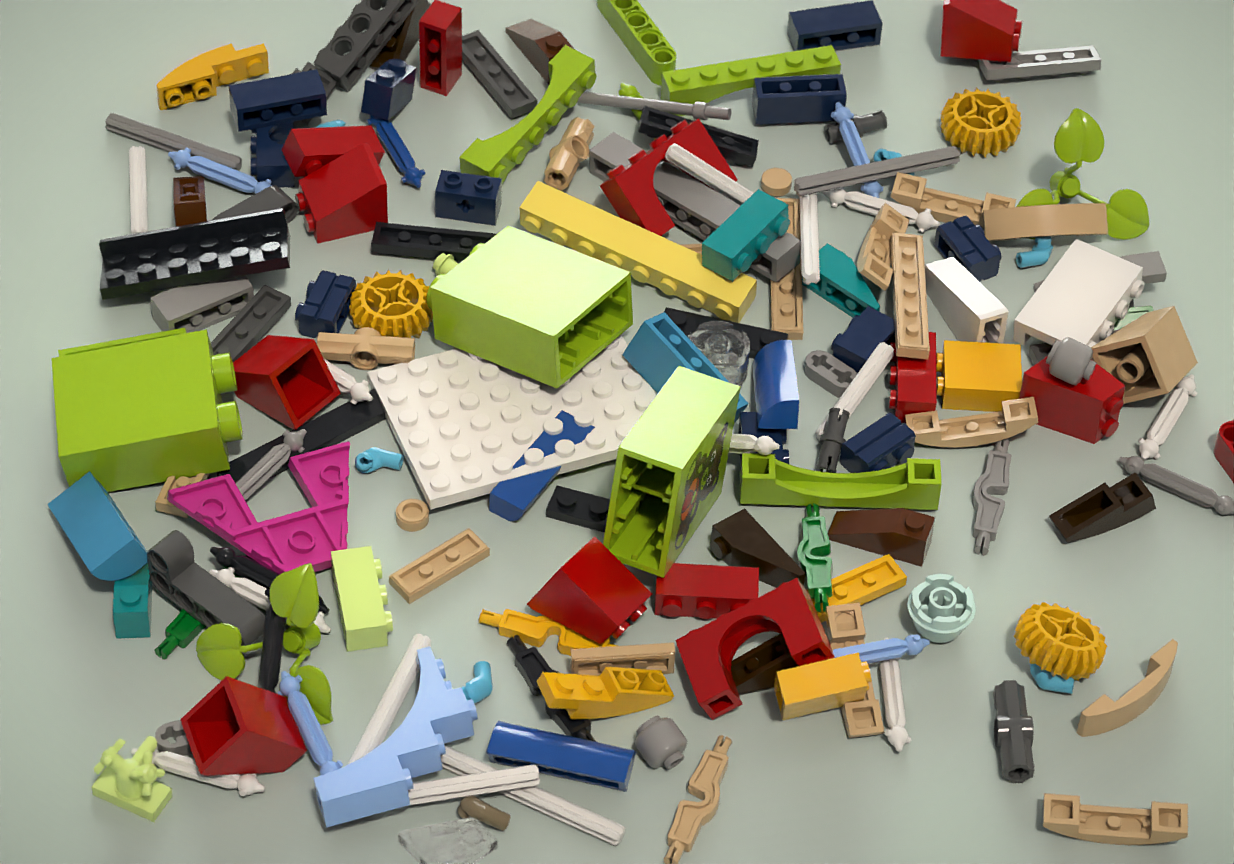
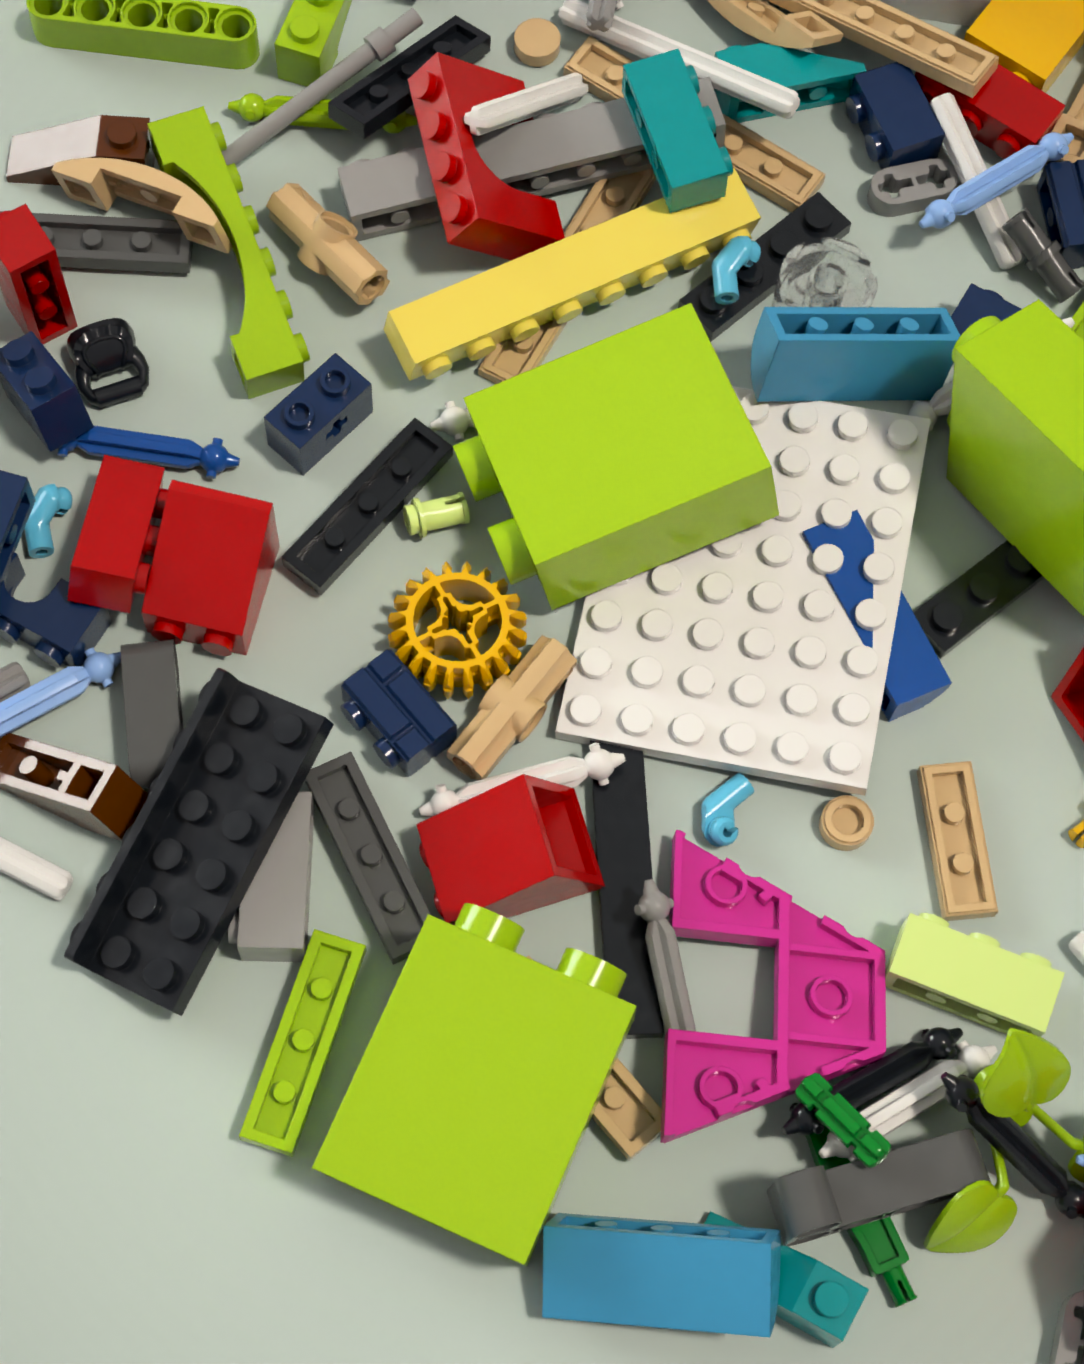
camera: 60 degrees left, 20 degrees up
blue brick [752,340,799,429] -> none
none -> tan slope [51,158,233,254]
none -> black piece [67,318,149,408]
none -> medium azure arm [711,236,761,305]
none -> green axle [795,1073,891,1168]
none -> light blue wheel [919,132,1074,229]

